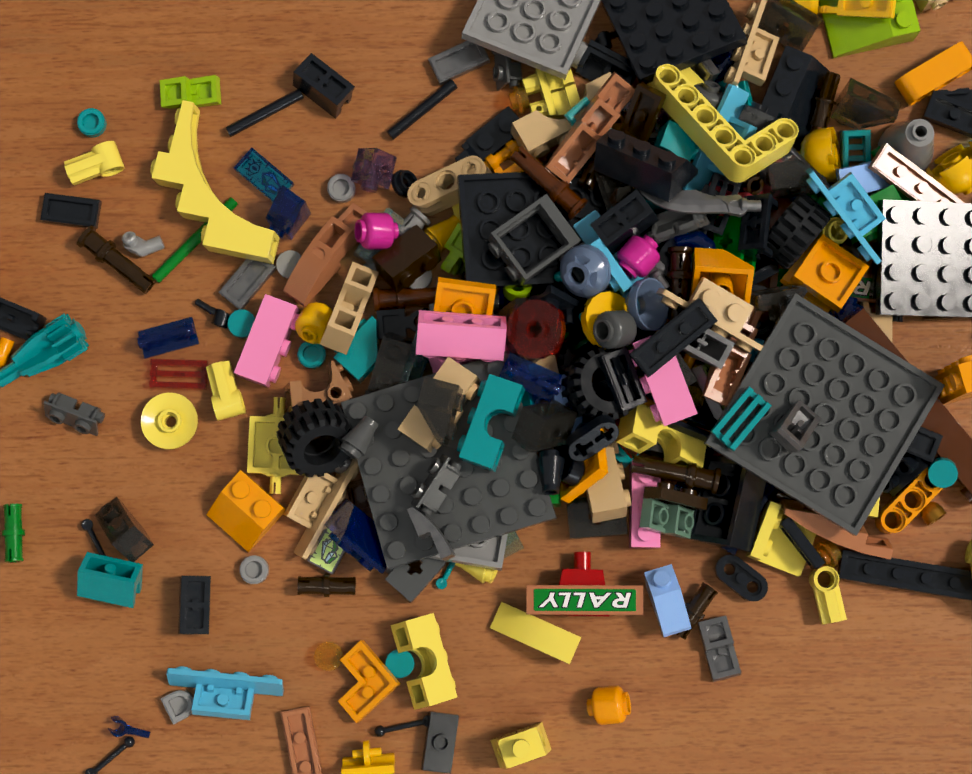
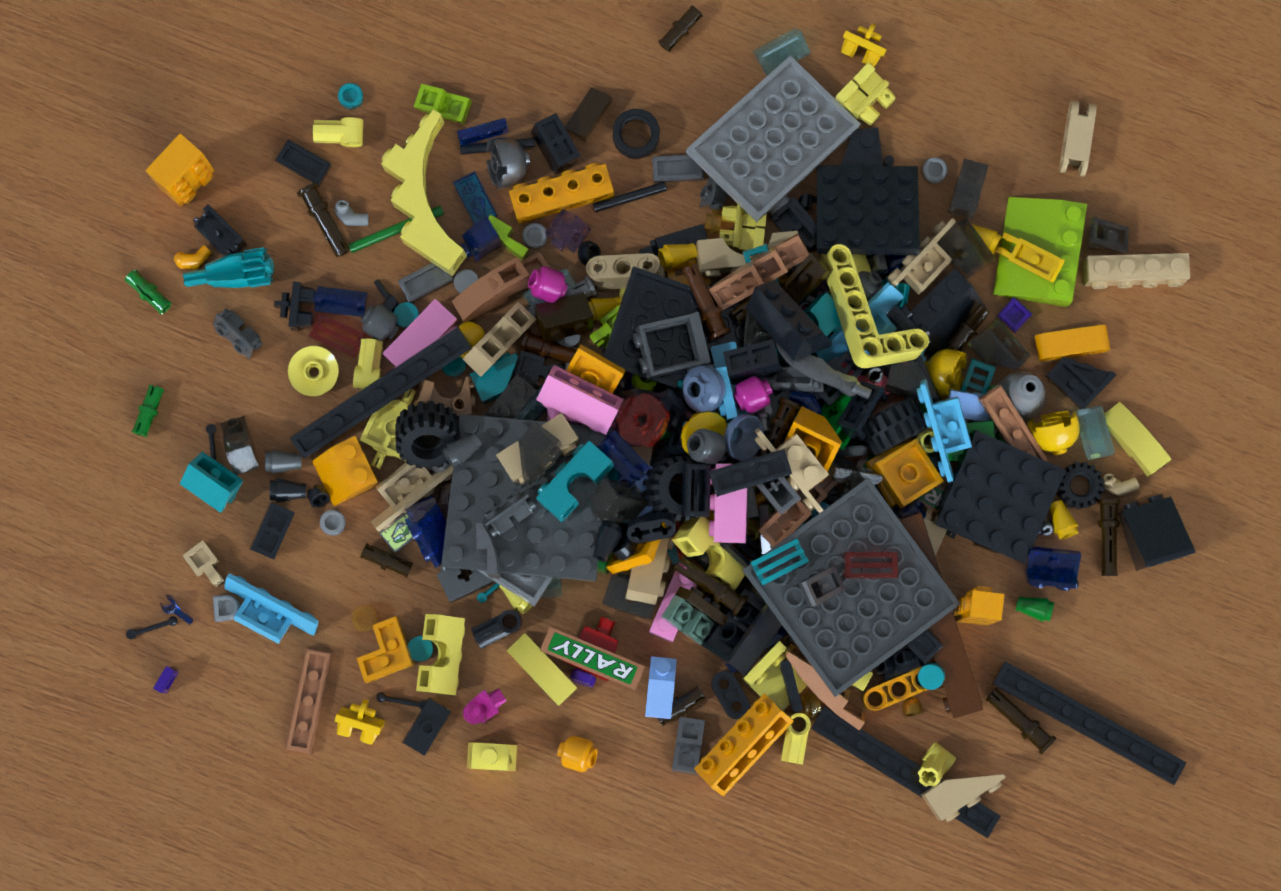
camera: 15 degrees right, 0 degrees up
none -> tan plate [182,540,225,587]
none -> dark grey cone [265,449,301,474]
none -> black cone [269,478,306,503]
none -> black hips [274,281,316,331]
none -> black plate [290,326,473,459]
none -> black hinge [307,485,330,507]
none -> dark grey head [360,304,399,341]
none -> clear blue tile [457,118,509,145]
none -> dark pink hips [463,688,506,724]
none -> black piece [471,610,523,649]
none -> flat silver cylinder [486,137,530,189]
none -> lime slope [488,215,529,260]
none -> light orange brick [509,163,614,225]
none -> dark brown slope [565,87,612,142]
none -> dark purple tile [569,669,596,688]
none -> black tyre [613,109,660,159]
none -> yellow cone [658,243,697,269]
none -> light orange brick [694,693,793,797]
none -> clear red tile [844,552,898,578]
none -> dark purple tile [996,297,1032,333]

